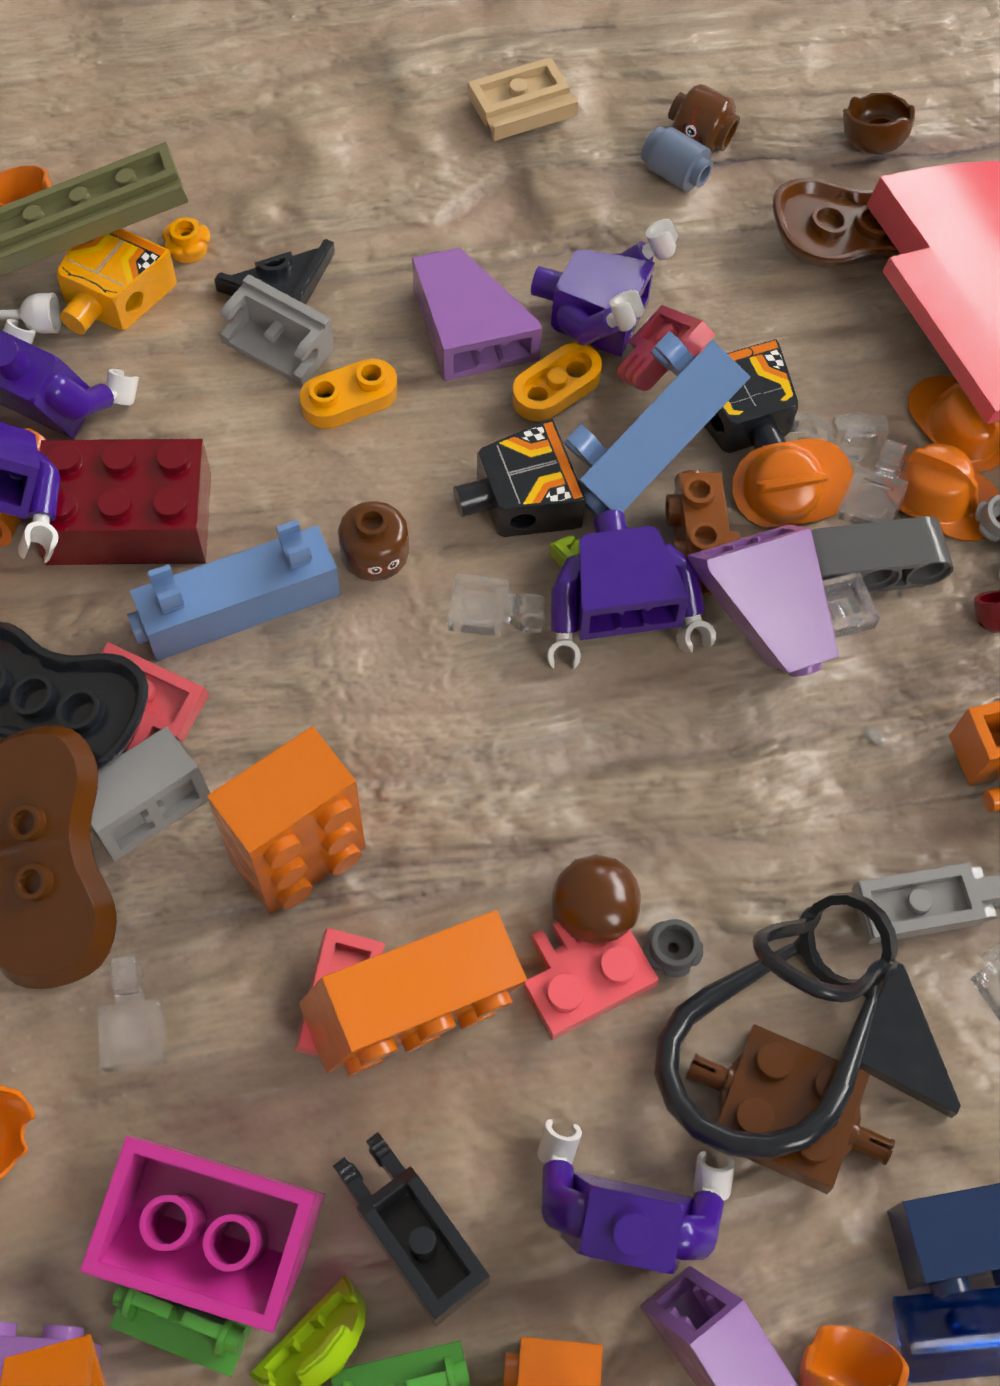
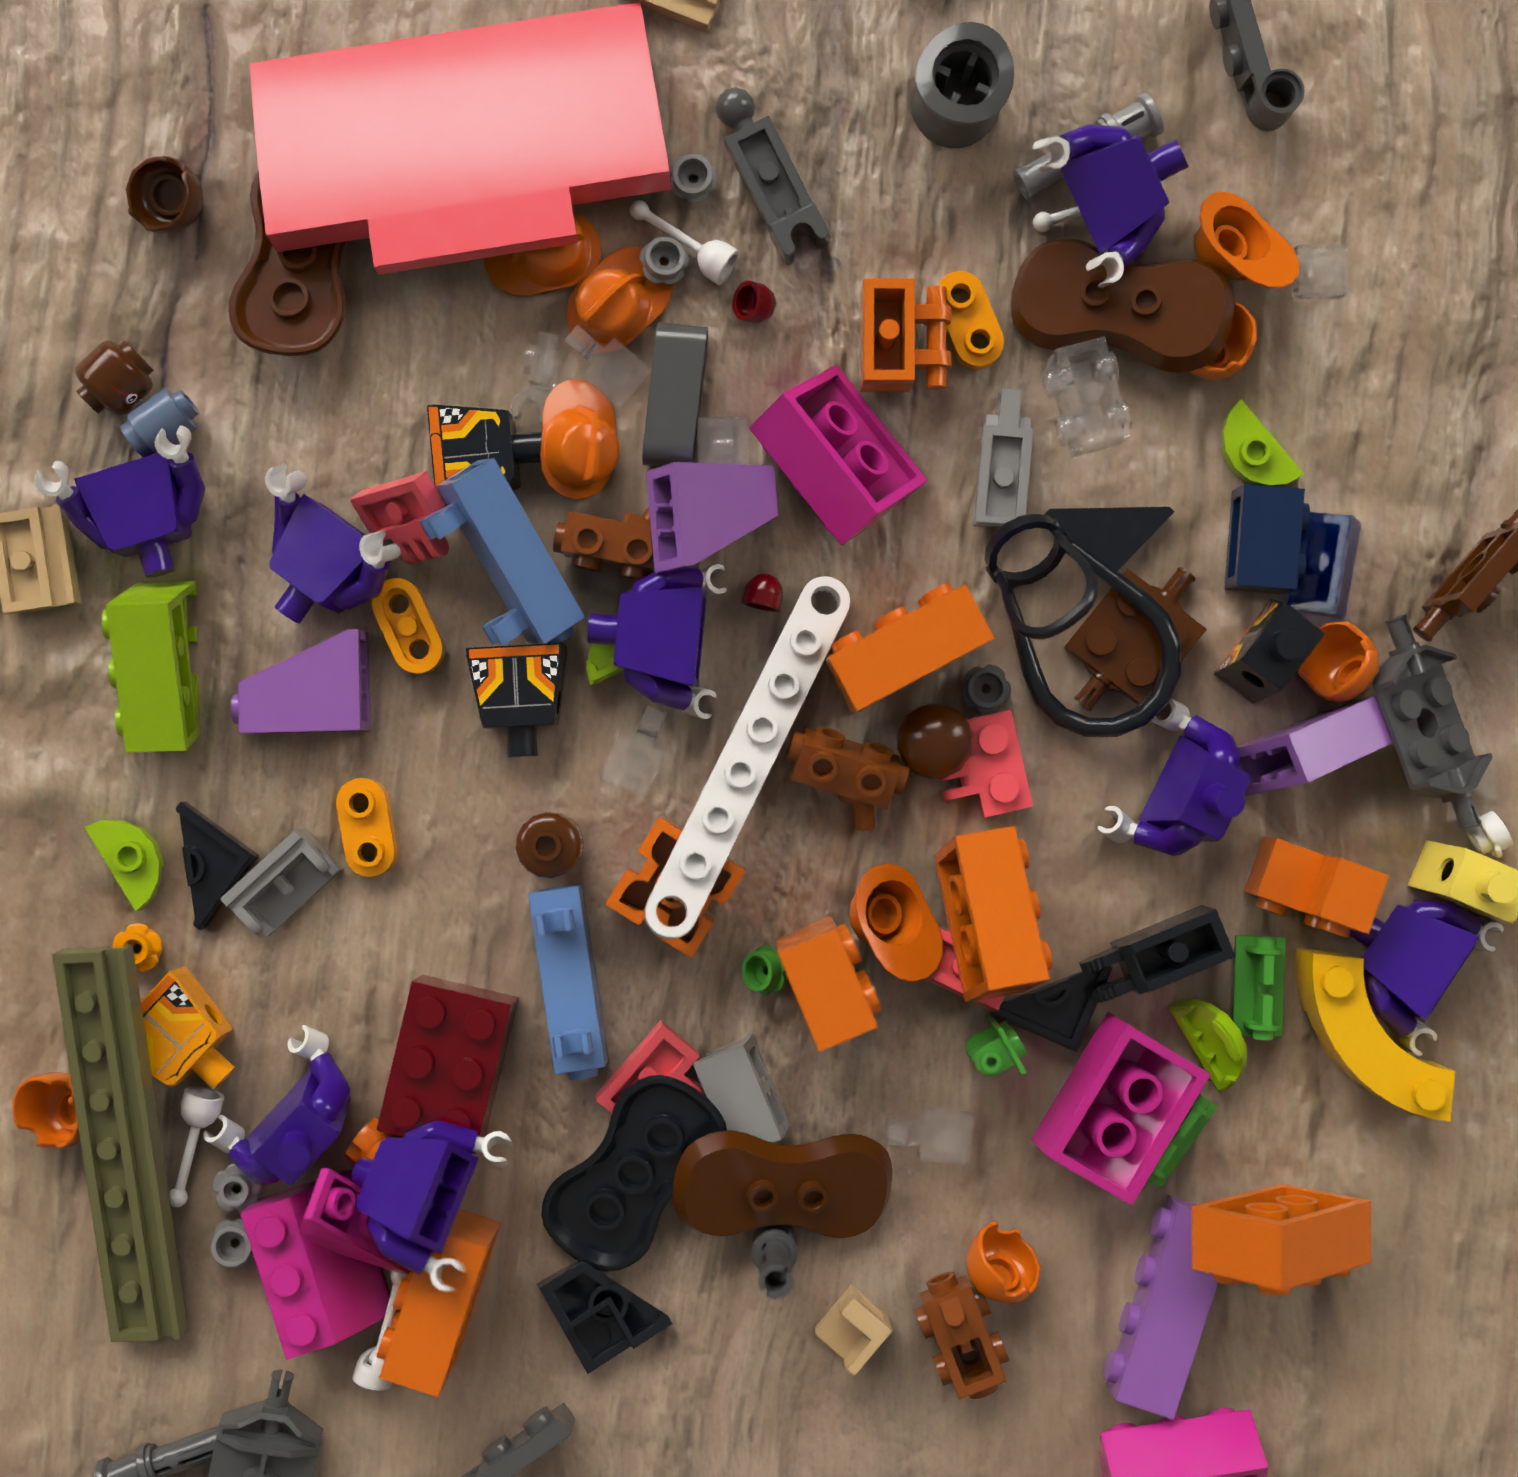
camera: 70 degrees left, 25 degrees up
none -> dark purple torso [35,426,205,578]
none -> lime plate [84,820,164,912]
none -> lime wedge [101,580,200,753]
none -> orange brick [605,816,746,958]
none -> white plate [644,576,850,940]
none -> dark red hinge [741,574,783,612]
none -> dark pink slope [749,365,928,546]
none -> dark orange brick [785,726,909,831]
none -> orange brick [824,582,995,714]
none -> orange piece [849,863,943,982]
none -> bright green hinge [966,1014,1028,1076]
none -> black tile [990,966,1113,1052]
none -> black torso [1213,599,1324,704]

